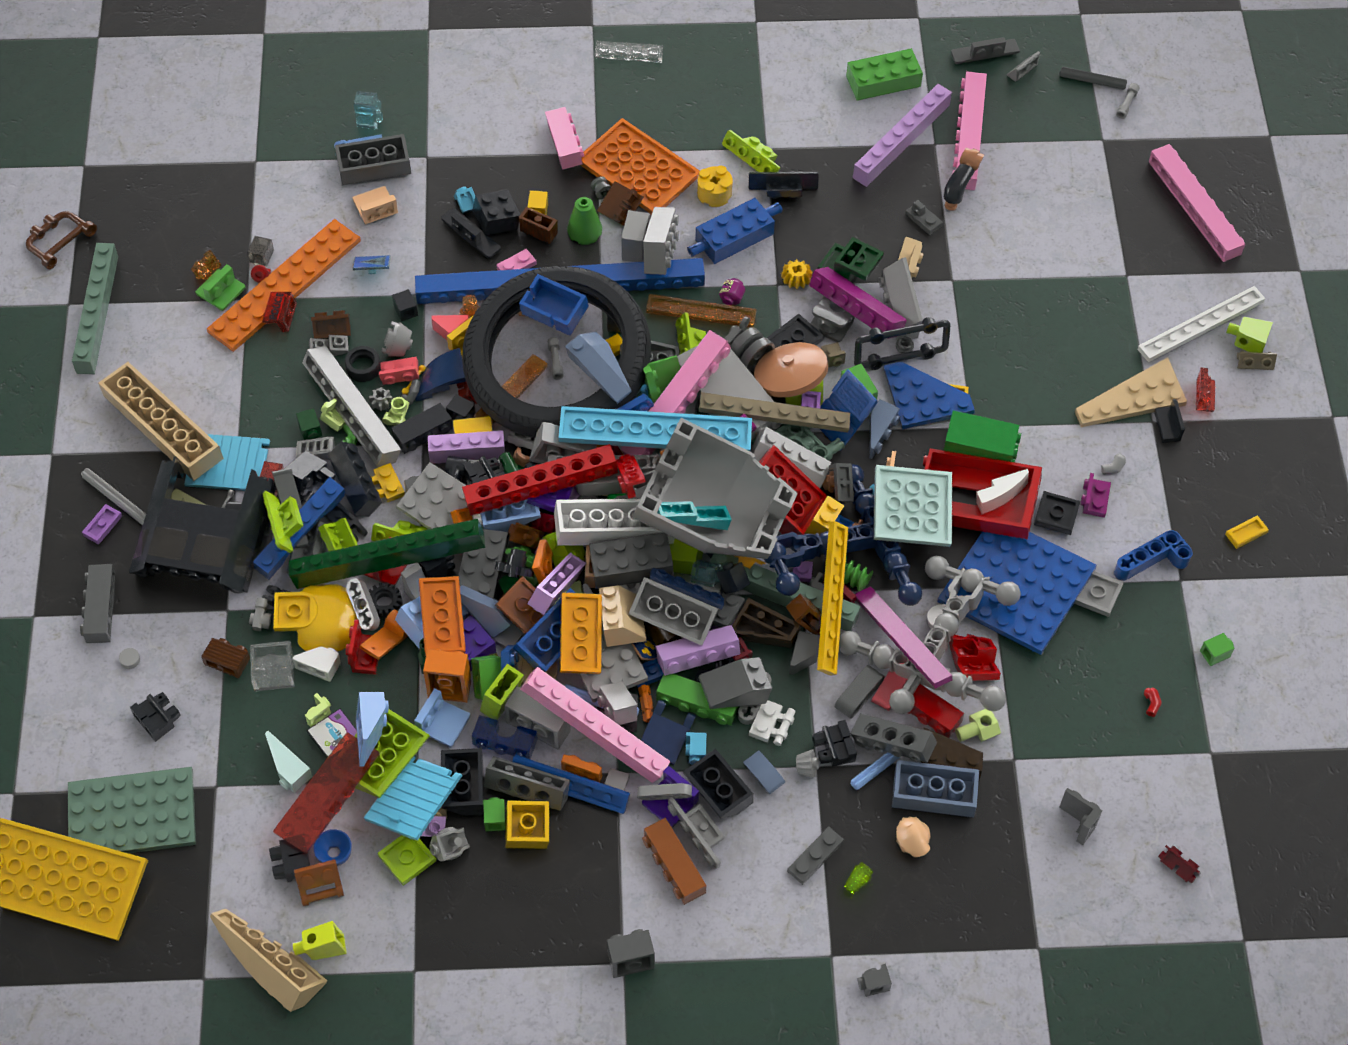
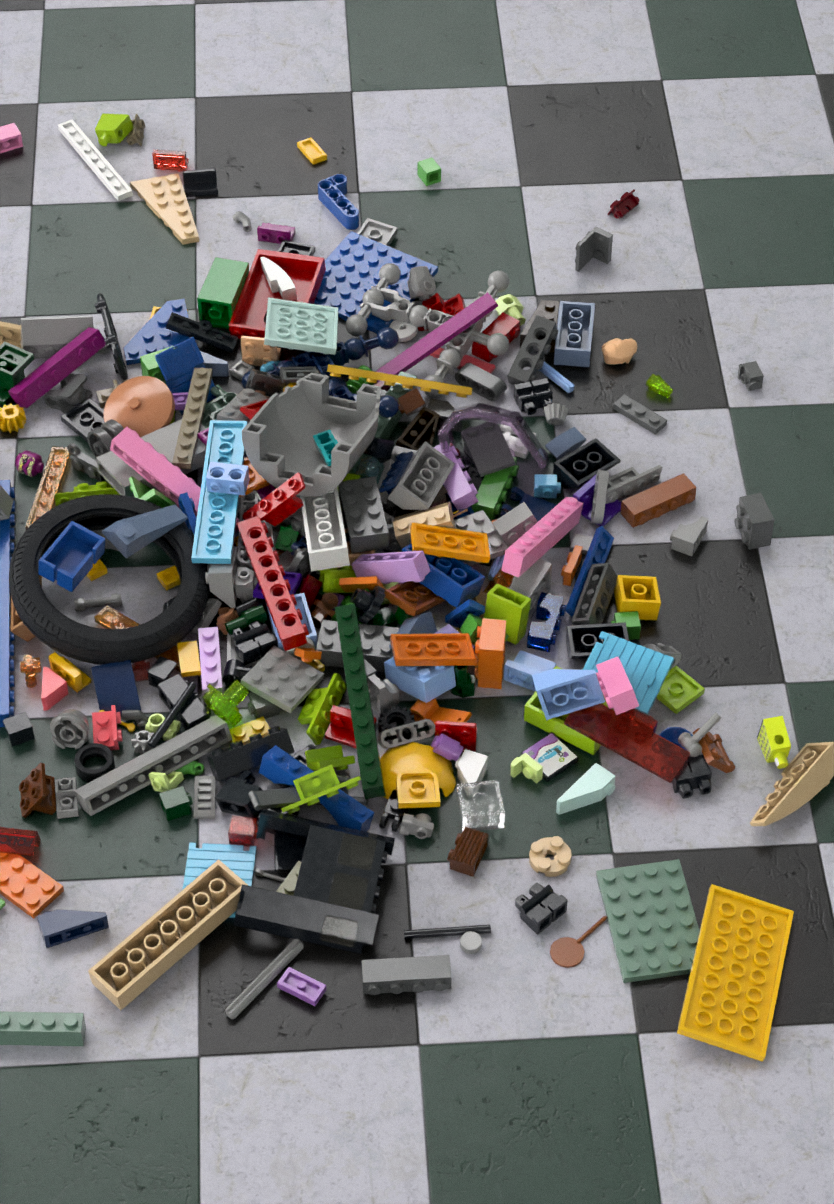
camera: 90 degrees left, 10 degrees down
red arm [1144,687,1162,717] -> none
none -> slope [37,909,109,948]
none -> black bar [148,681,197,748]
none -> black hinge [166,312,238,353]
none -> clear neon green piece [202,680,249,728]
none -> light blue brick [206,462,249,496]
none -> light grey tile [229,360,255,381]
none -> dark grey slope [280,366,319,383]
none -> black bar [404,924,491,939]
none -> light grey hand [408,266,436,301]
none -> medium lavender brick [431,734,463,761]
none -> clear purple windscreen [438,403,549,469]
none -> tan plate [529,836,572,877]
none -> piece [550,916,607,968]
none -> bright pink brick [596,657,639,715]
none -> light grey arch [670,516,708,556]
none -> light grey piece [678,712,721,757]

